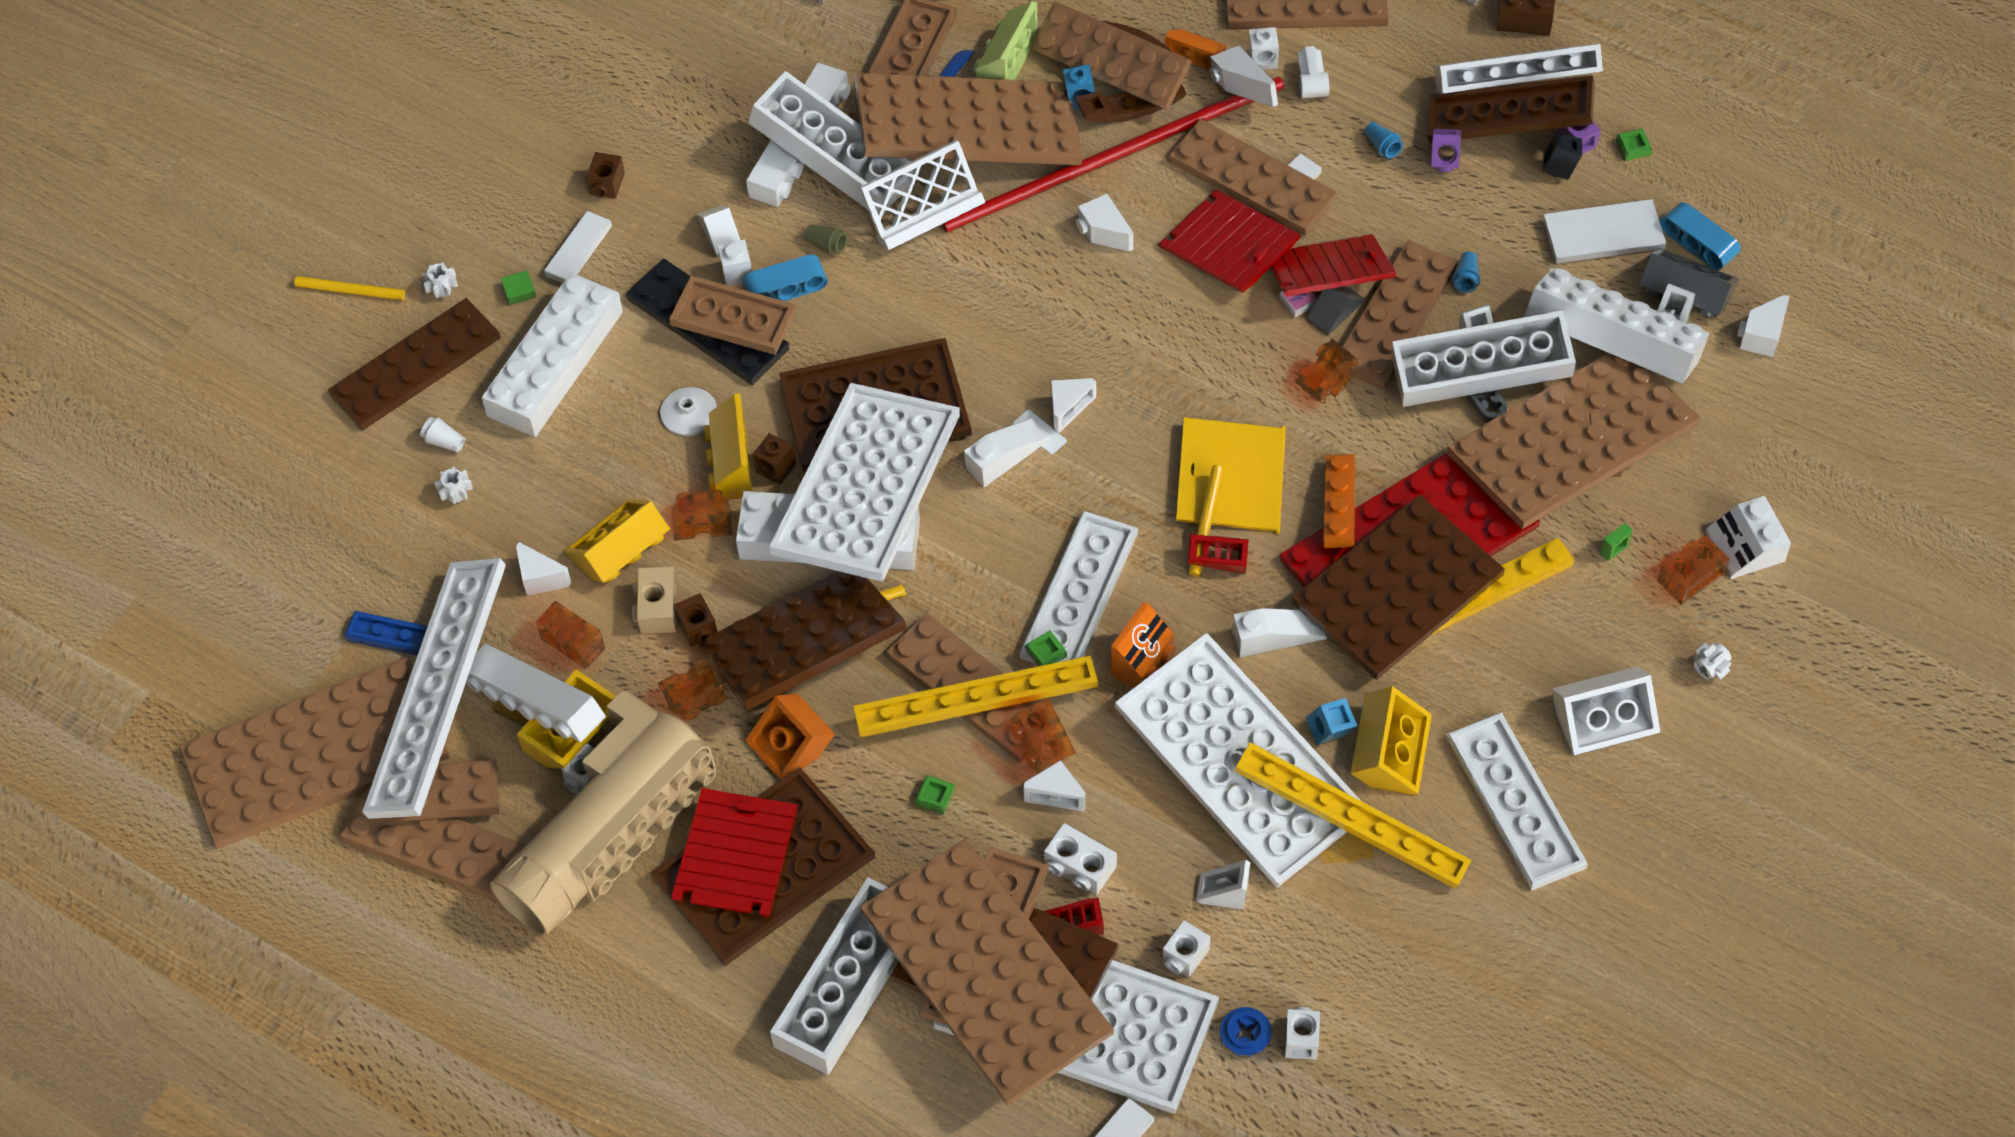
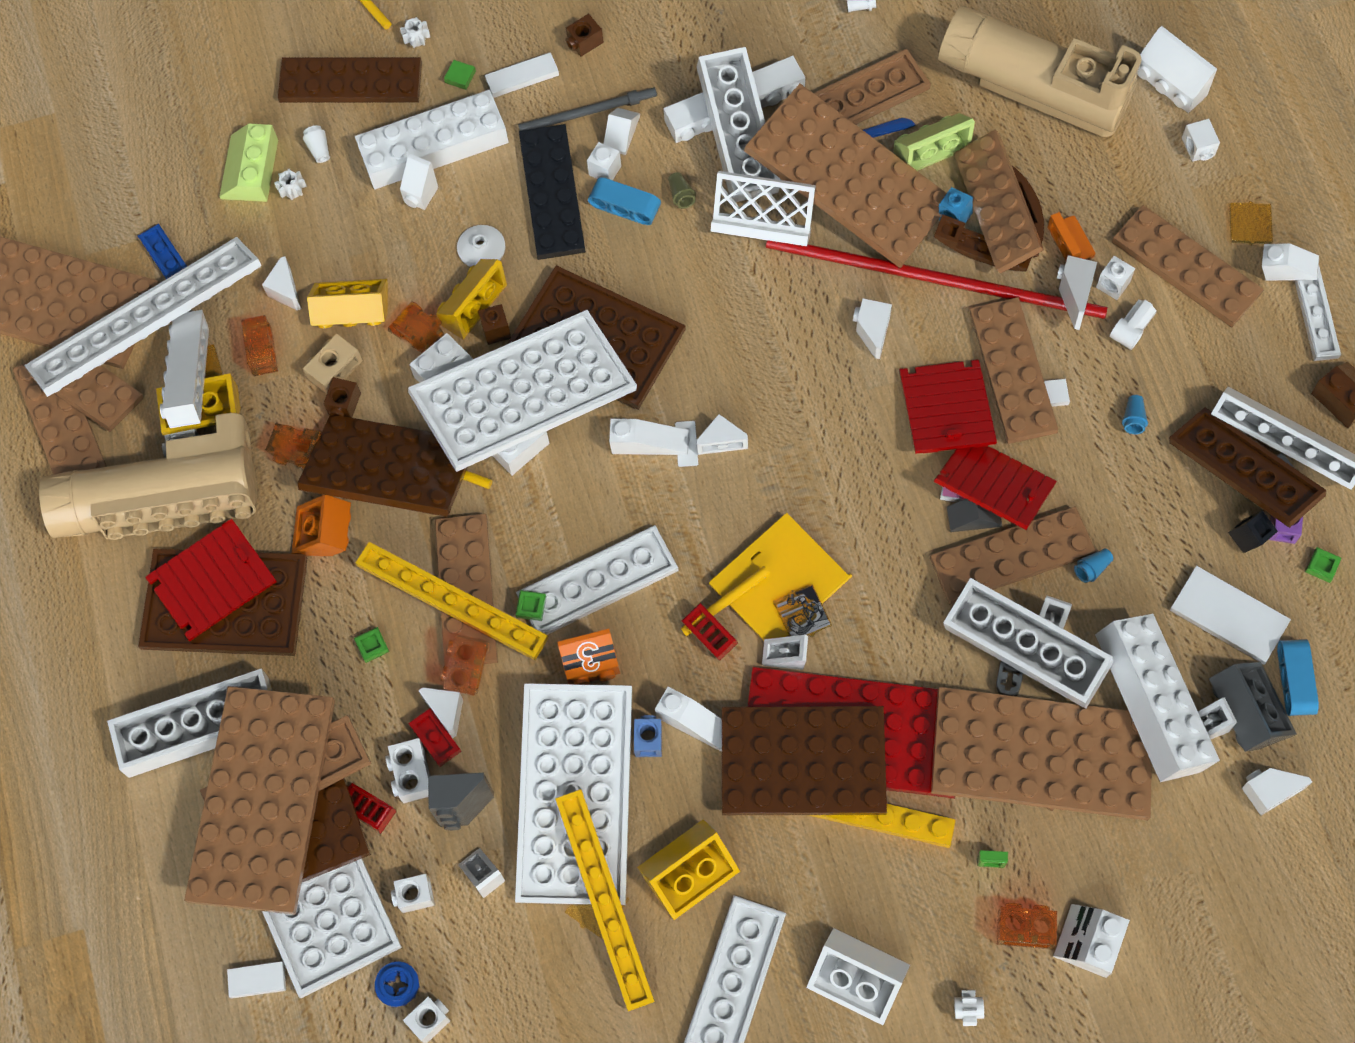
camera: 45 degrees right, 10 degrees up
medium nougat plate [669,275,796,355] -> none
clear orange cylinder [1295,338,1358,403] -> none
dark azure brick [1305,698,1358,745] -> none
orange plate [1324,454,1356,548] -> none
medium lavender brick [1431,129,1461,172] -> none
none -> yellowish green slope [219,124,278,202]
none -> white slope [400,154,438,210]
none -> red plate [408,708,462,767]
none -> dark grey slope [428,772,494,831]
none -> dark grey bar [518,87,657,131]
none -> medium blue brick [634,715,662,757]
none -> white slope [762,635,808,670]
none -> piece [773,584,832,637]

